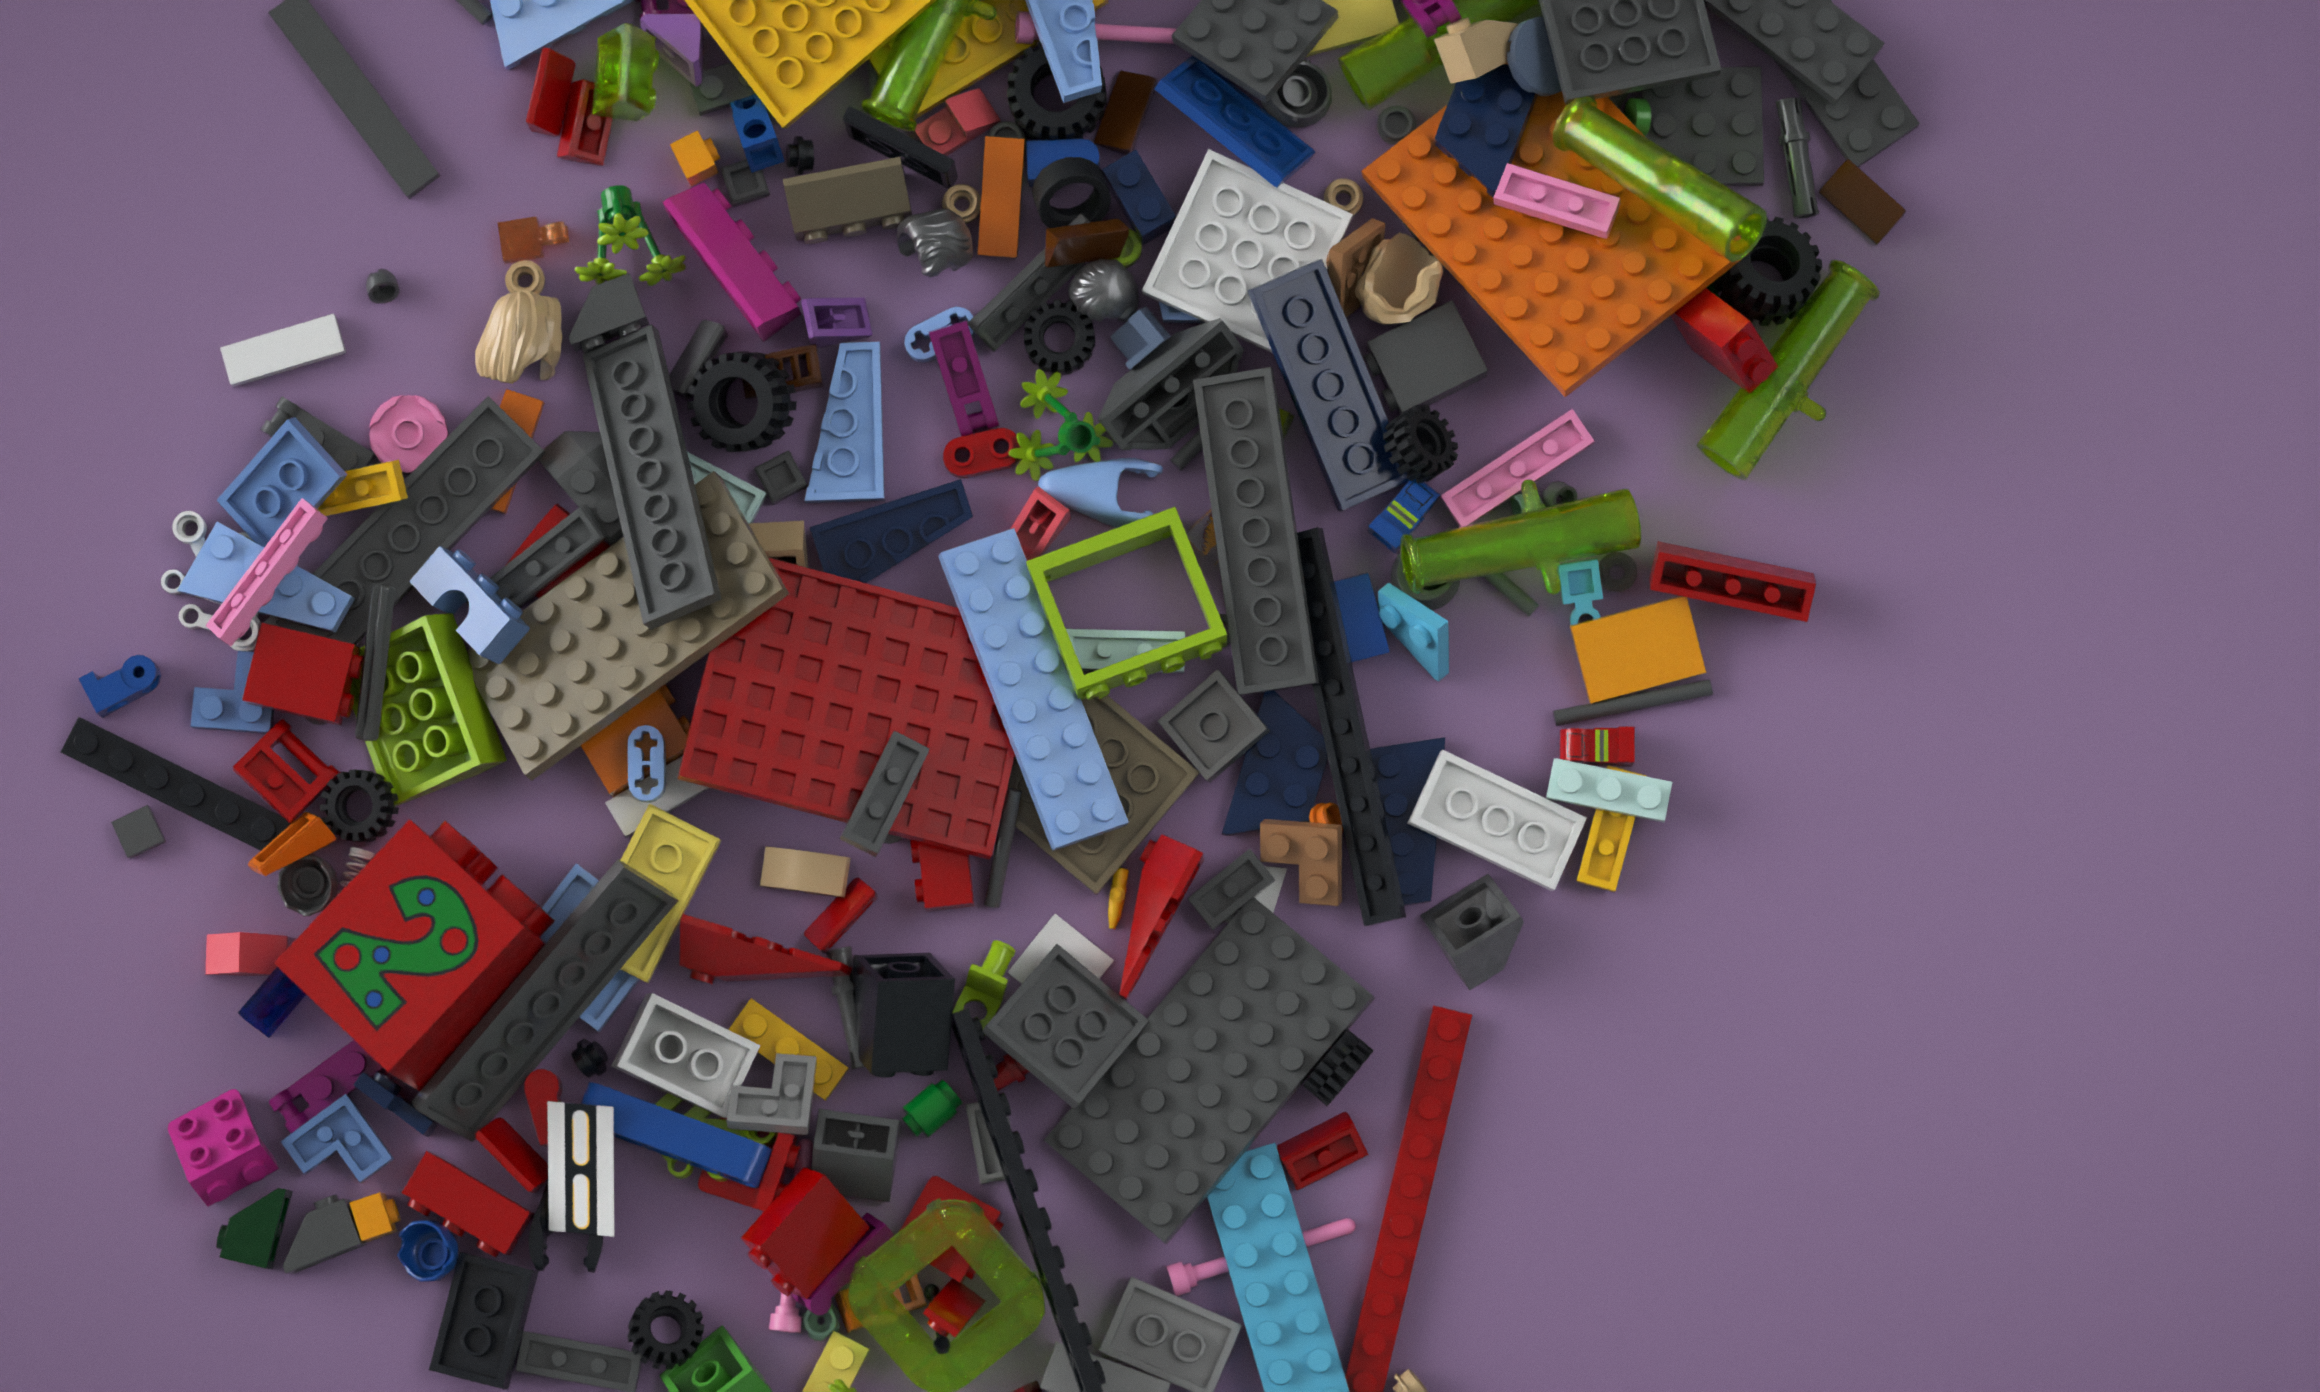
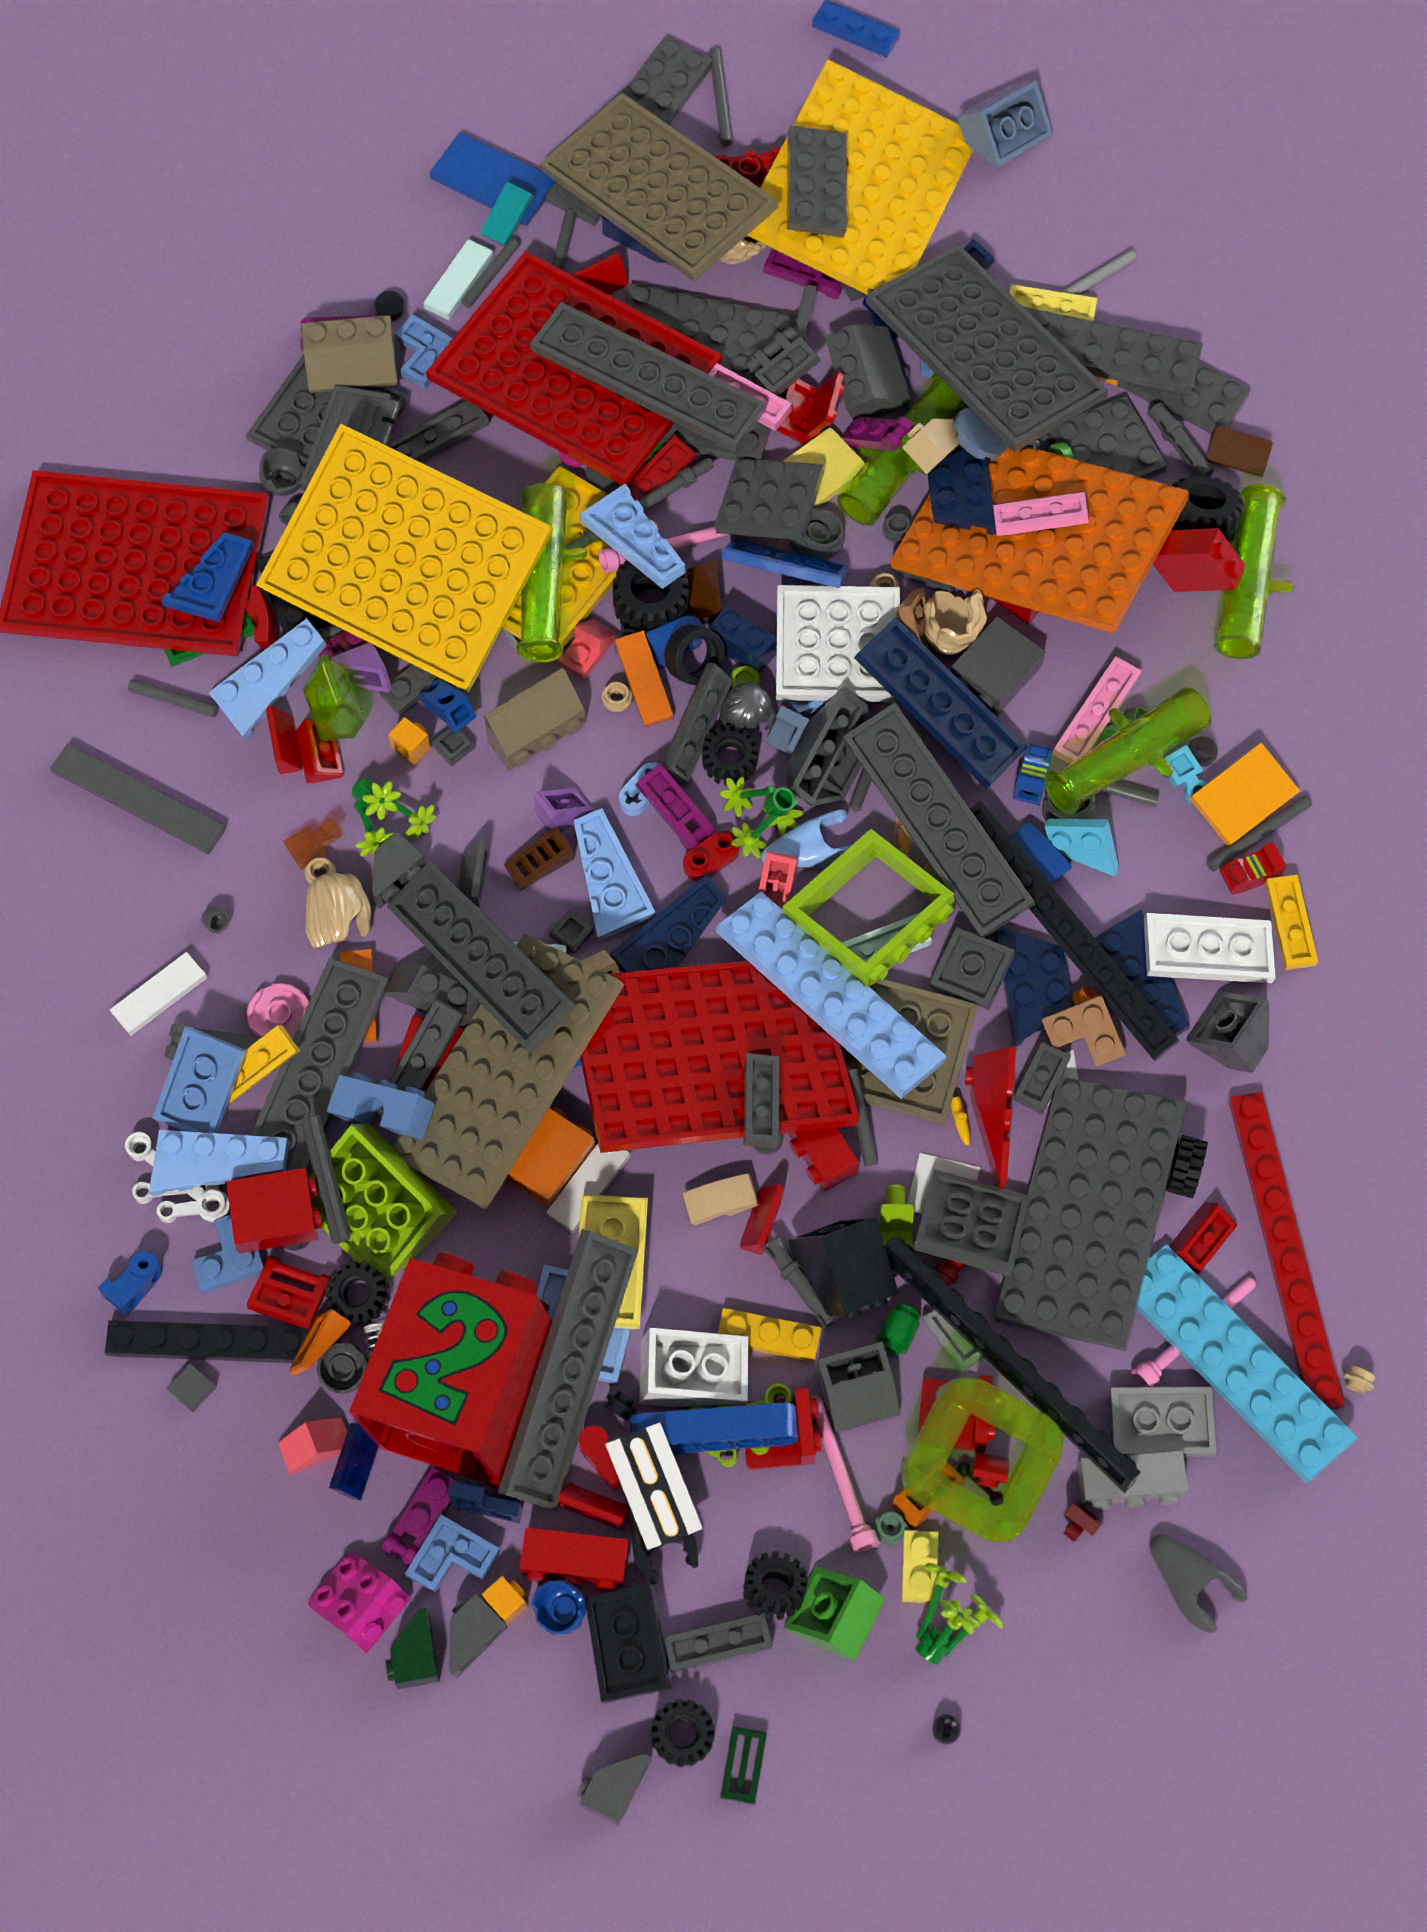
camera: 30 degrees left, 15 degrees down
bright pink plate [206,498,328,646] -> none
light blue beam [627,725,666,803] -> none
dark pink slope [662,183,802,342] -> none
red wedge [679,914,852,985] -> none
black tyre [687,351,797,452] -> none
light grey plate [727,1053,817,1135] -> none
red brick [741,1167,870,1299] -> none
black plate [786,136,814,176] -> none
magenta plate [792,1212,894,1316] -> none
black tile [843,106,958,189] -> none
flat silver hair [896,208,973,278] -> none
reddish brown slope [1045,219,1129,268] -> none
black tyre [1383,405,1458,483] -> none
light aqua plate [1546,758,1672,822] -> none
clear neon green piece [1552,96,1767,262] -> none
red brick [1649,541,1816,622] -> none

